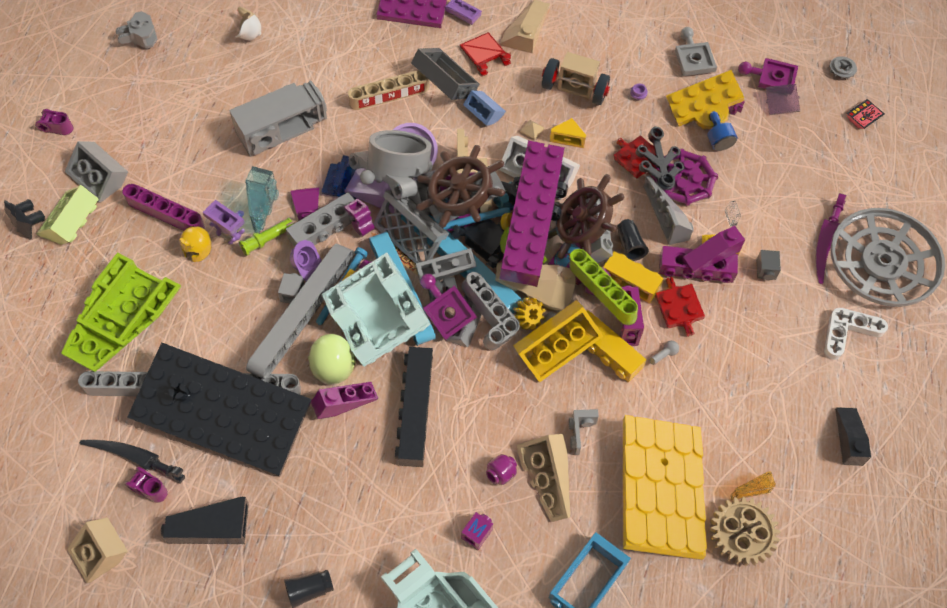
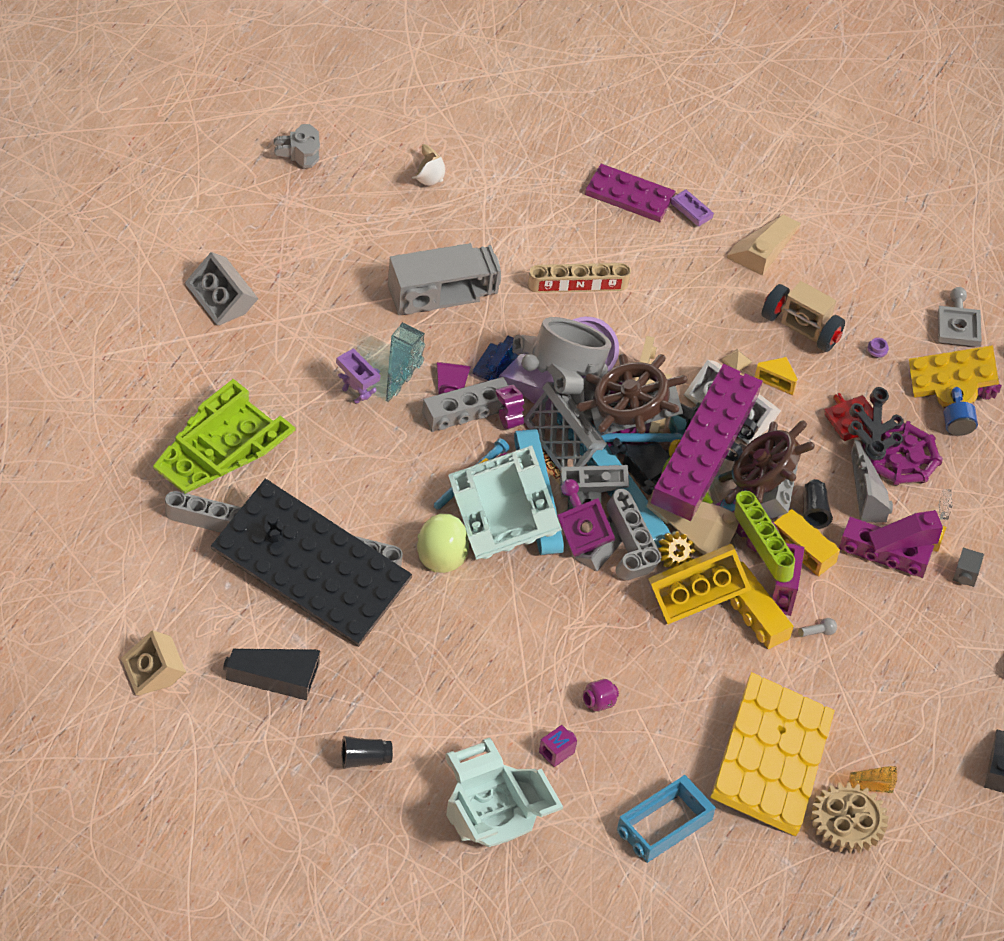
camera: 10 degrees right, 10 degrees down
black connector [4,199,45,239] -> none
magenta piece [35,109,74,135] -> none
yellowish green slope [36,185,98,245] -> none
black sword [80,440,185,484] -> none
magenta beam [122,184,205,231] -> none
magenta piece [125,467,168,503] -> none
yellow helmet [179,227,212,262] -> none
lime pin [239,218,293,256] -> none
light grey beam [246,243,354,379] -> none
light grey brick [278,273,305,304] -> none
medium lavender piece [290,240,322,282] -> none
magenta slope [311,382,378,419] -> none
black brick [395,347,433,467] -> none
dark grey window [411,48,480,100] -> none
flag [460,32,511,76] -> none
medium blue brick [463,90,506,125] -> none
tan wedge [517,434,570,522] -> none
light grey bracket [569,409,599,455] -> none
red plate [655,277,705,336] -> none

